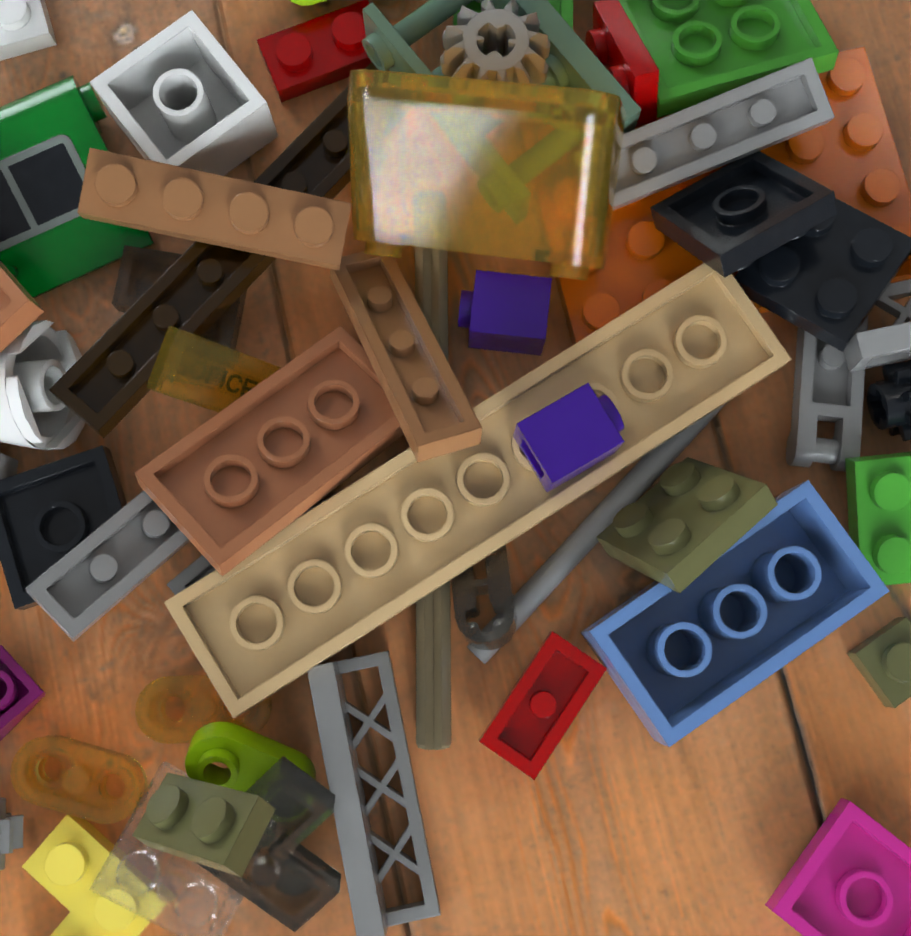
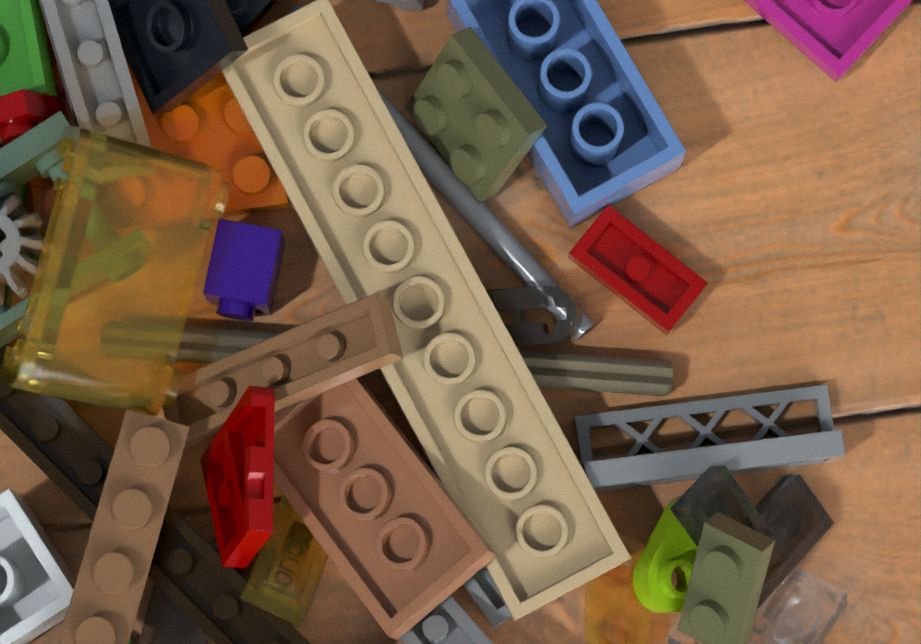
camera: 85 degrees left, 0 degrees up
dark purple brick [513,383,625,492] -> none
none -> red wing [200,385,275,568]

